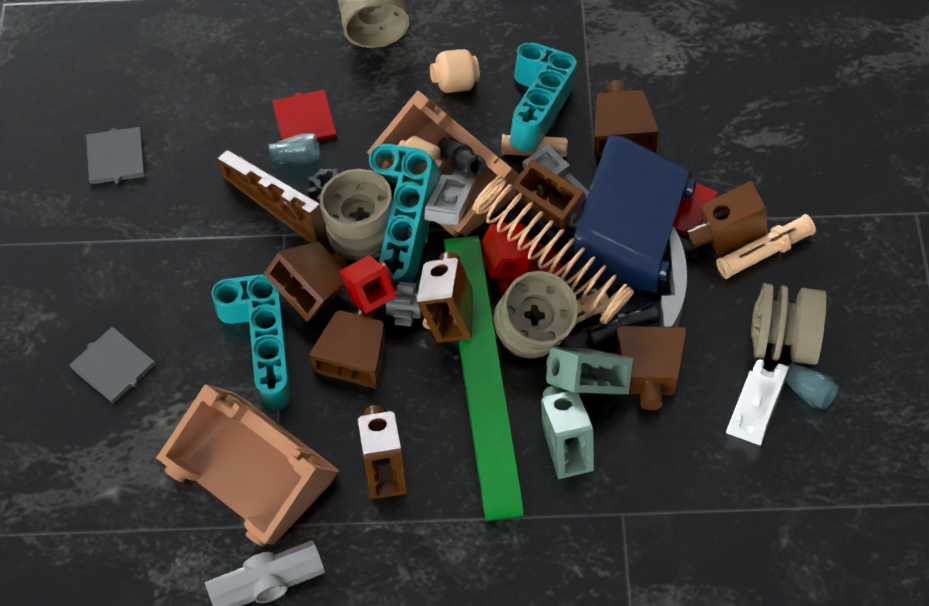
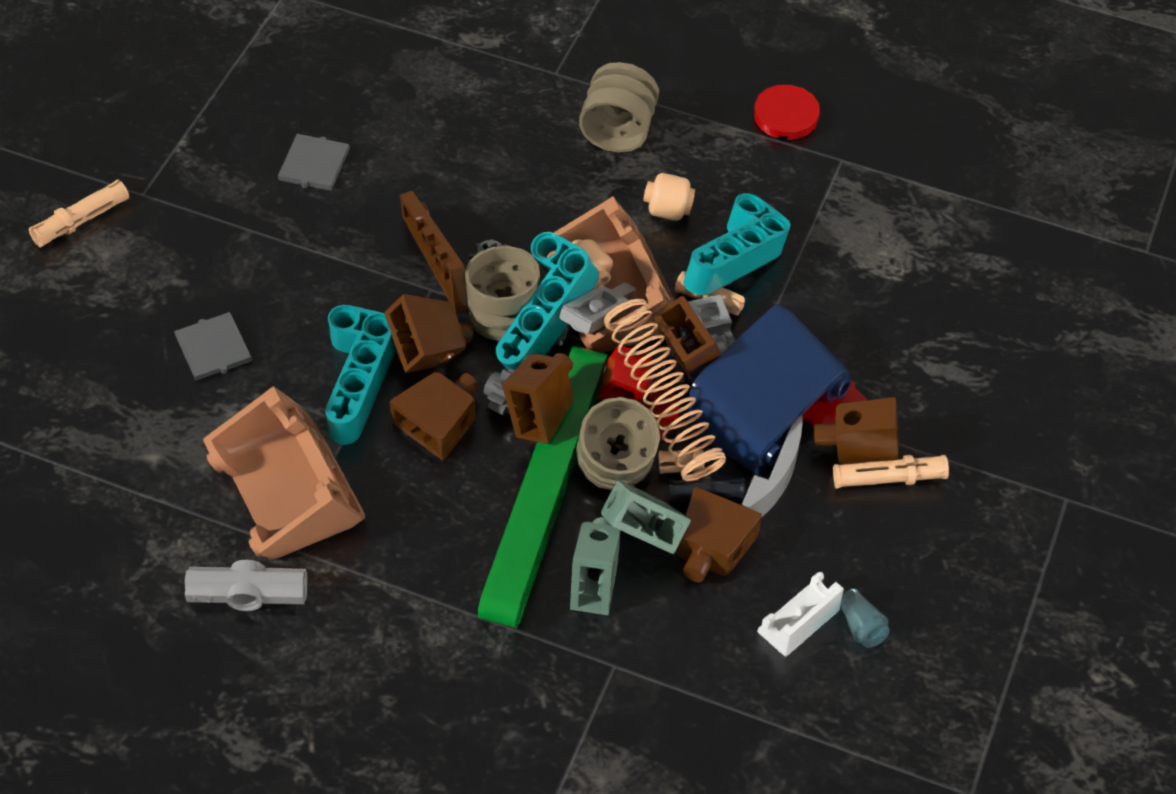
camera: 20 degrees right, 5 degrees down
clear light blue cone [269,131,320,164] -> none
red piece [272,90,337,149] -> none
red brick [338,255,397,314] -> none
reddish brown torso [358,405,407,500] -> none
black pin [437,137,486,177] -> none
reddish brown torso [593,80,659,156] -> none
dark tan wheel [751,283,826,365] -> none

